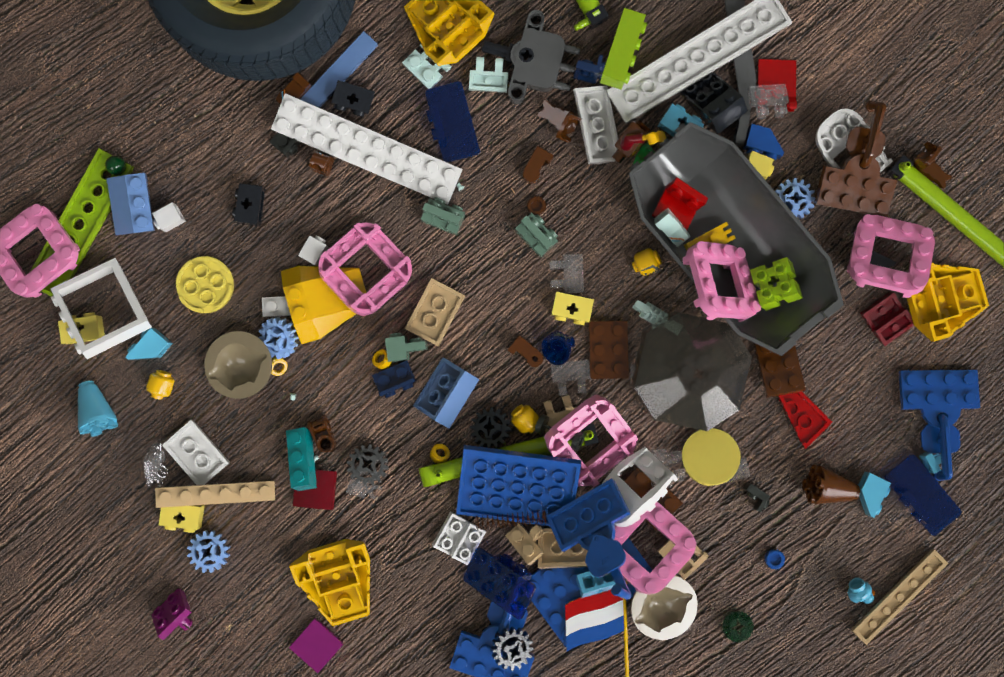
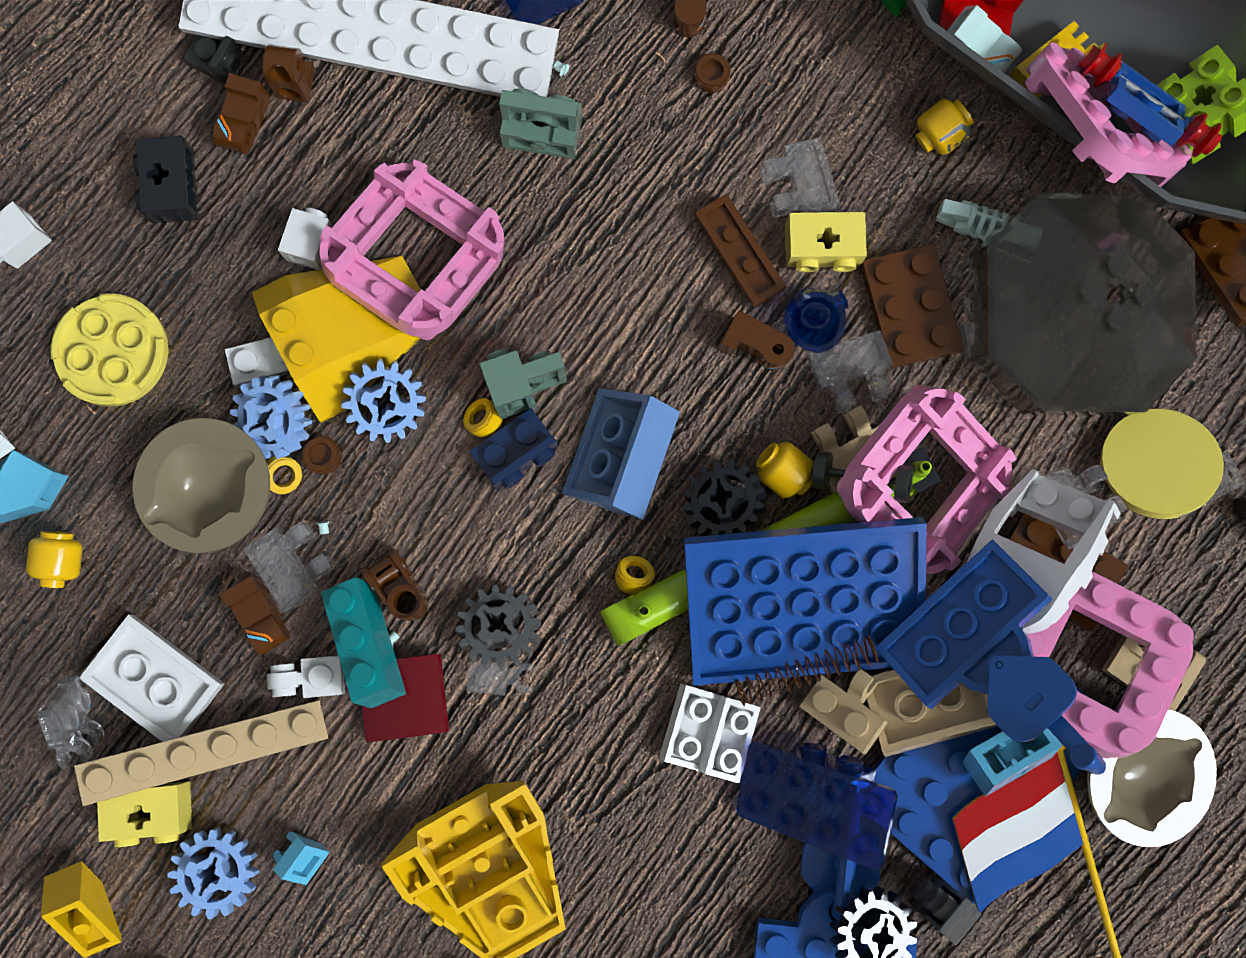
camera: 20 degrees left, 5 degrees down
tan plate [405,278,465,347] -> none
sand green brick [515,213,558,258] -> none
none -> yellow slope [41,861,121,958]
none -> reddish brown leg [213,73,271,154]
none -> reddish brown leg [219,576,290,655]
none -> clear plate [243,522,336,613]
none -> white plate [267,656,345,698]
none -> medium azure tile [273,832,330,885]
none -> reddish brown tile [301,436,342,475]
none -> light blue gear [342,358,426,443]
none -> reddish brown plate [694,194,786,309]
none -> dark grey slope [910,875,982,945]
none -> plate [1077,42,1222,158]

